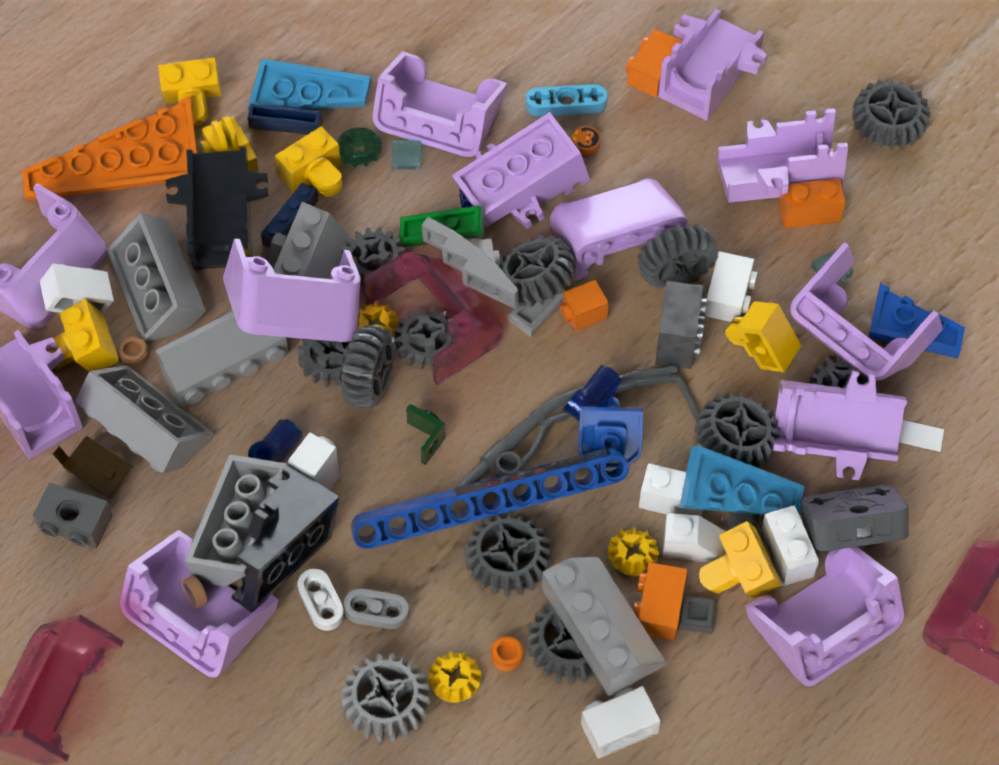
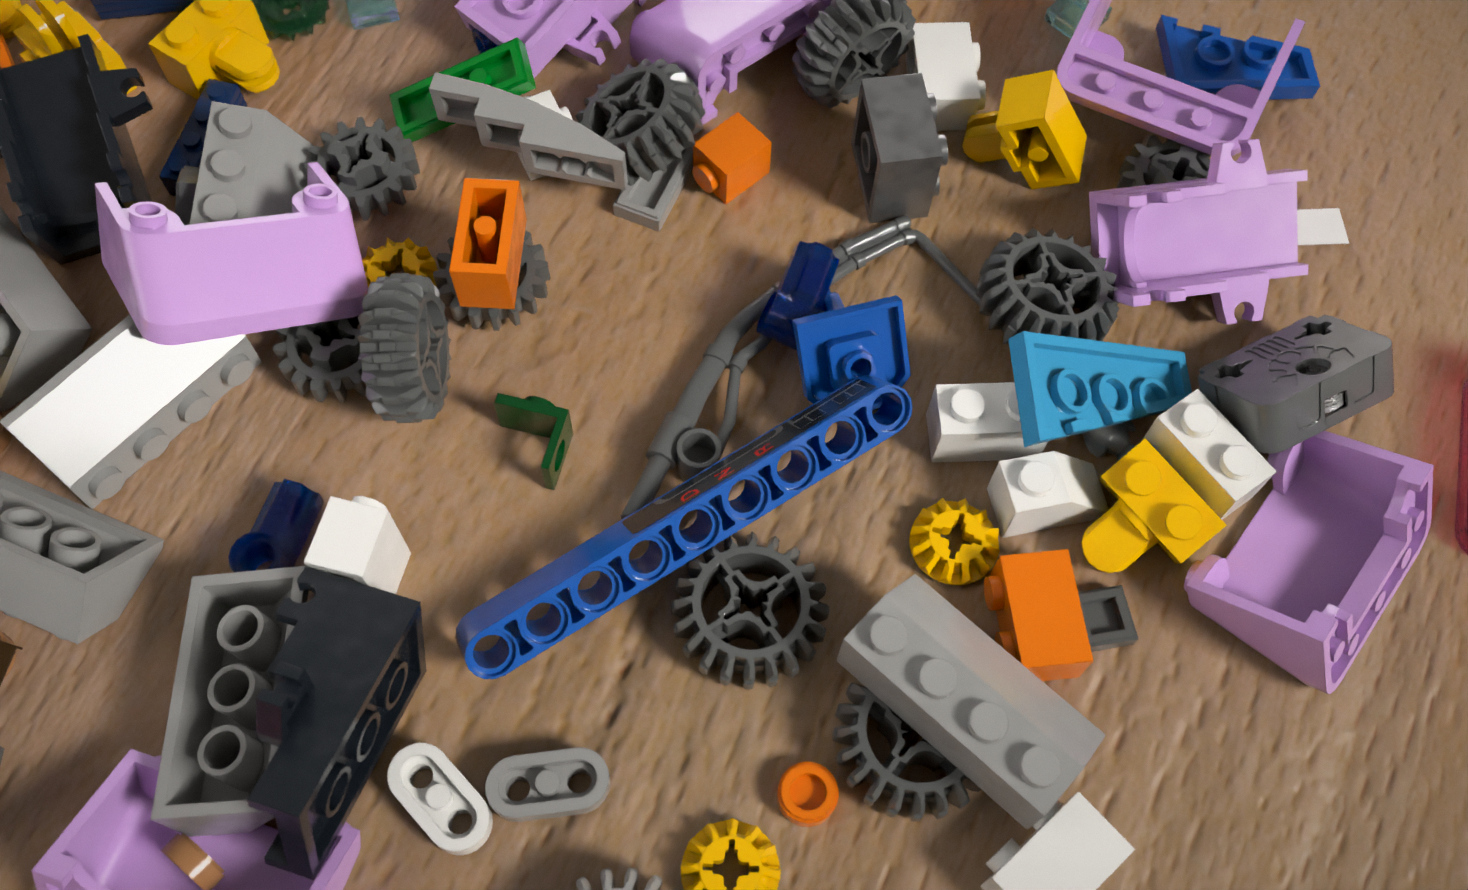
camera: 20 degrees left, 5 degrees up
clear pink windscreen [364,252,504,386] -> none
none -> orange brick [449,178,527,309]

